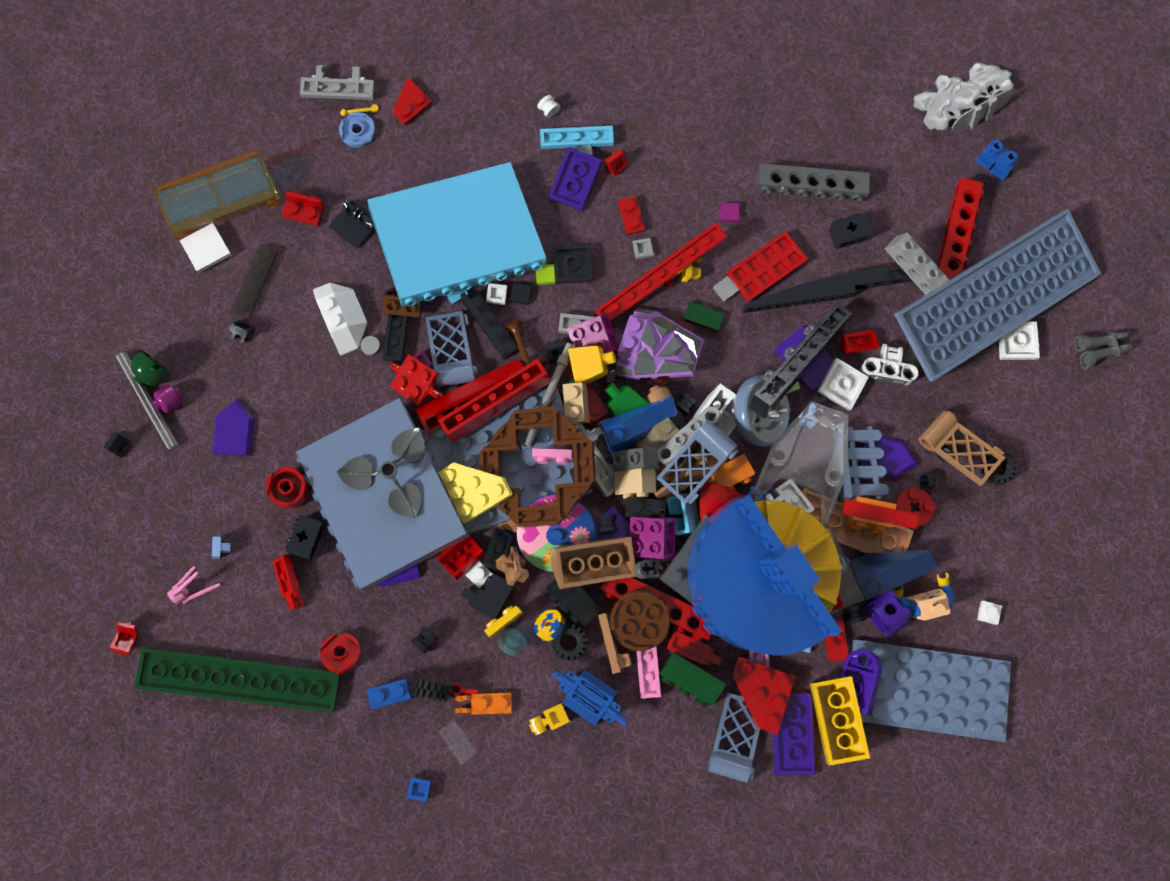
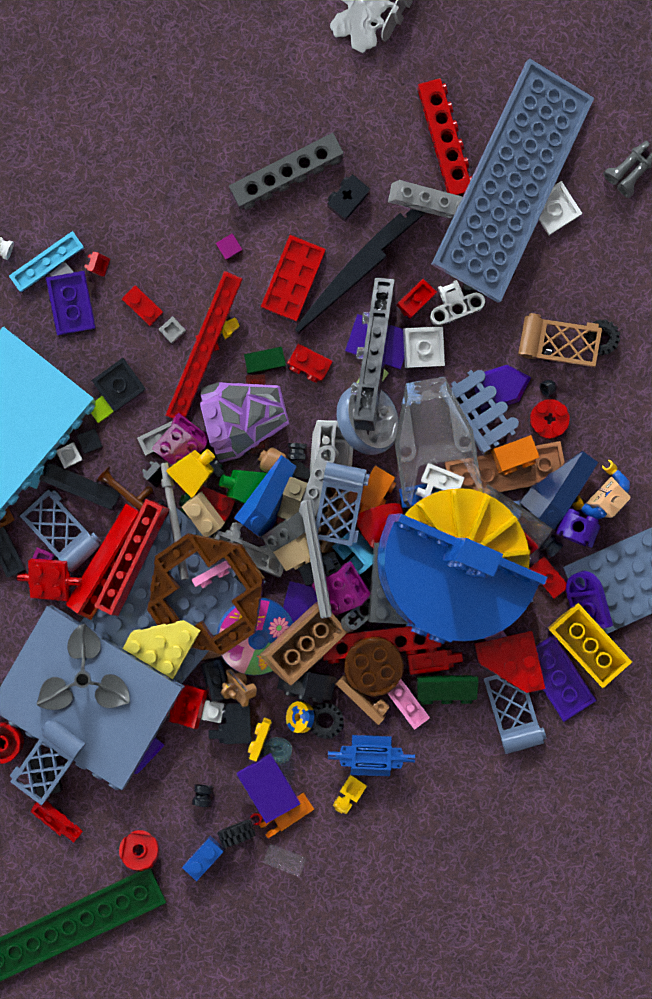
camera: 25 degrees left, 10 degrees up
blue plate [407,777,431,802] -> none
black wheel [597,515,618,534] -> none
light grey tile [713,276,739,302] -> none
red sticker [843,499,919,529] -> none
blue hips [975,140,1020,181] -> none
none -> sand blue piece [10,719,86,806]
none -> dark purple tile [237,753,301,824]
none -> red bracket [287,344,333,383]
none -> light grey axle [301,500,332,618]

